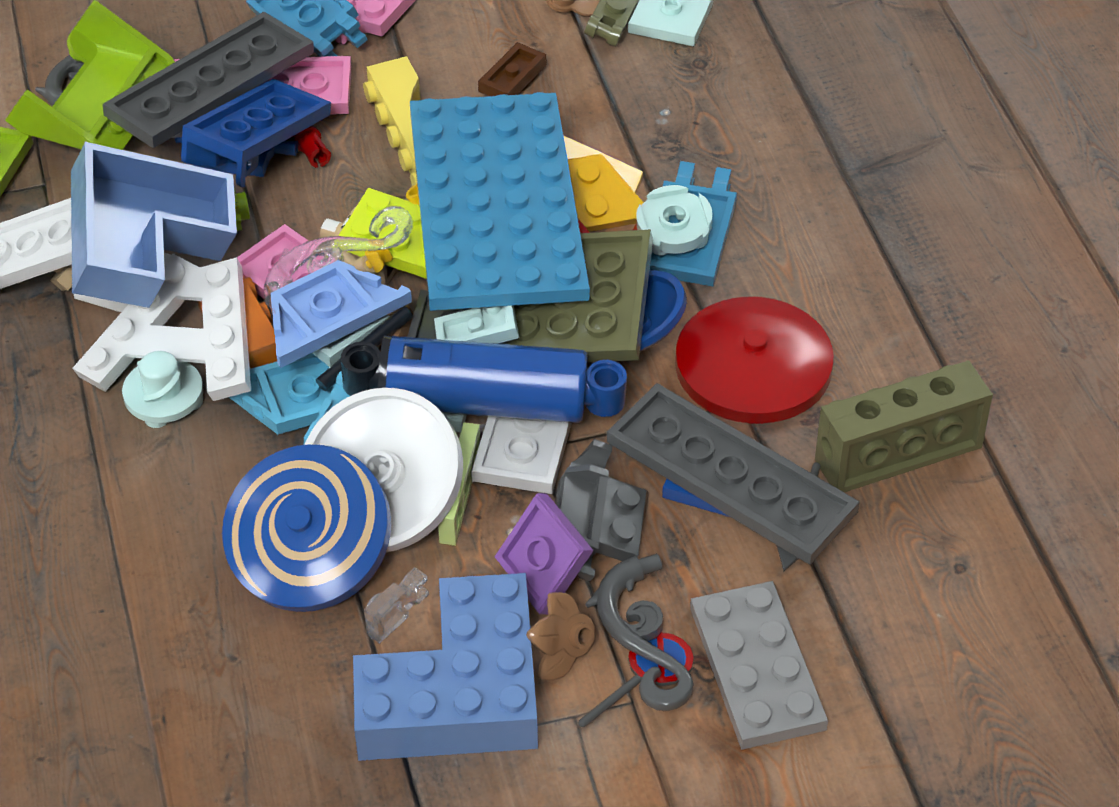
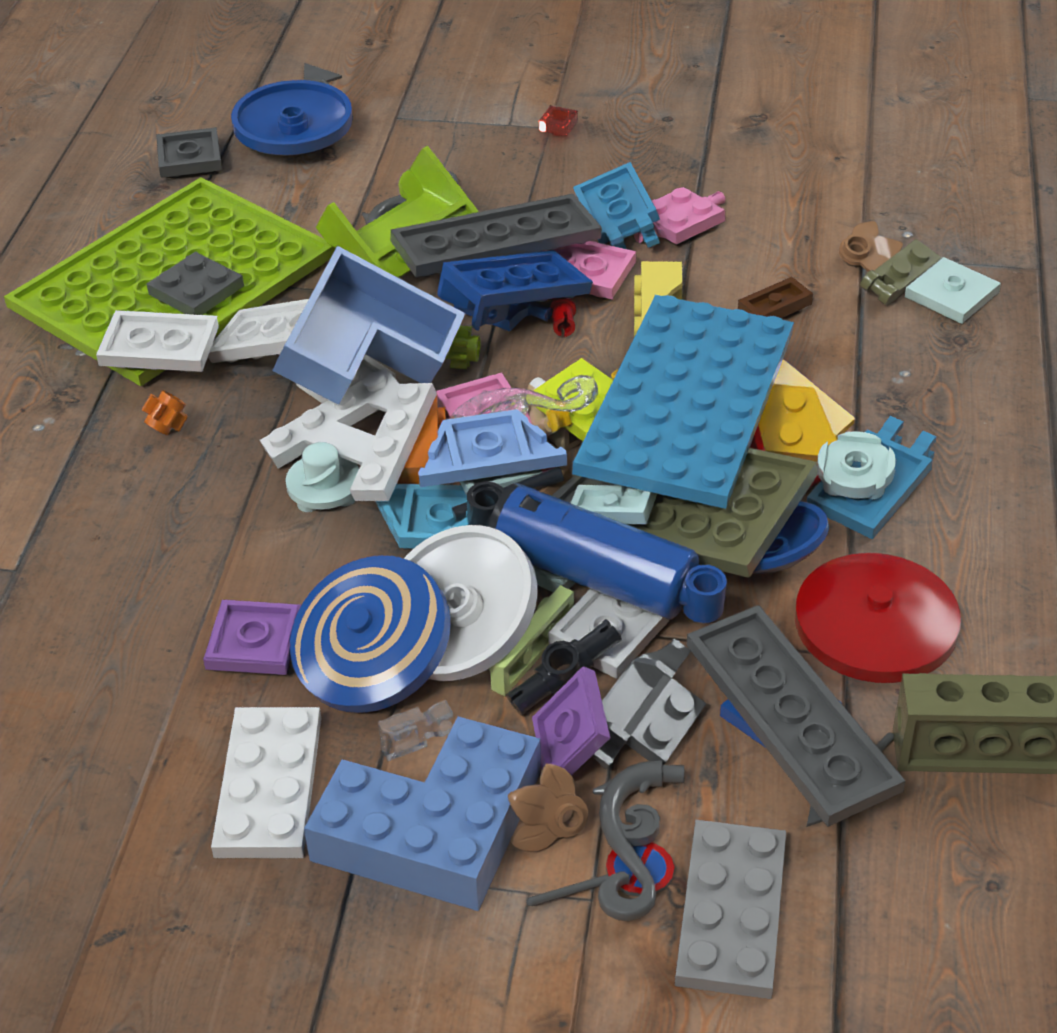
camera: 25 degrees right, 5 degrees down
none -> medium lavender plate [203,600,301,675]
none -> white plate [211,707,321,858]
none -> black pin [506,619,622,716]

